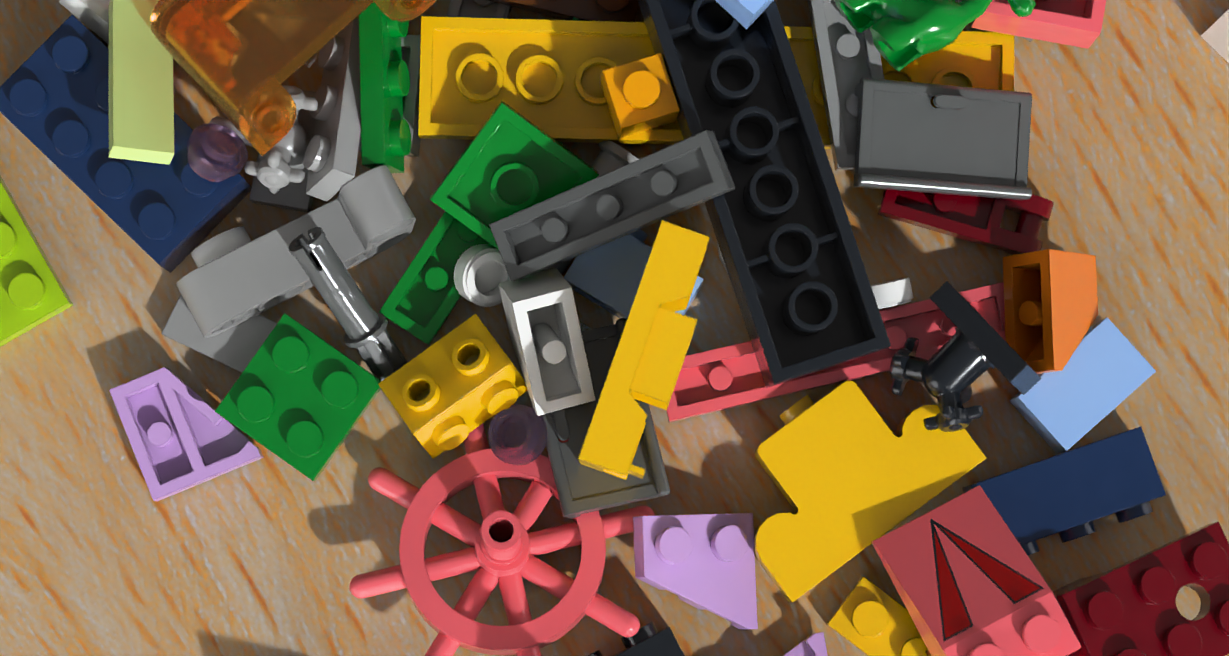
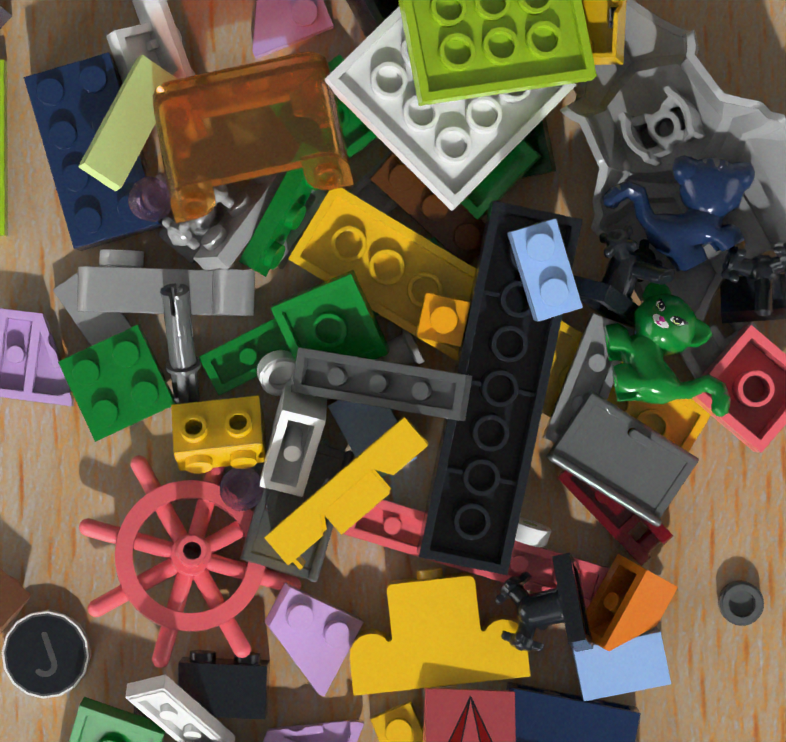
camera: 25 degrees right, 5 degrees up
none -> dark grey tile [718,580,764,626]

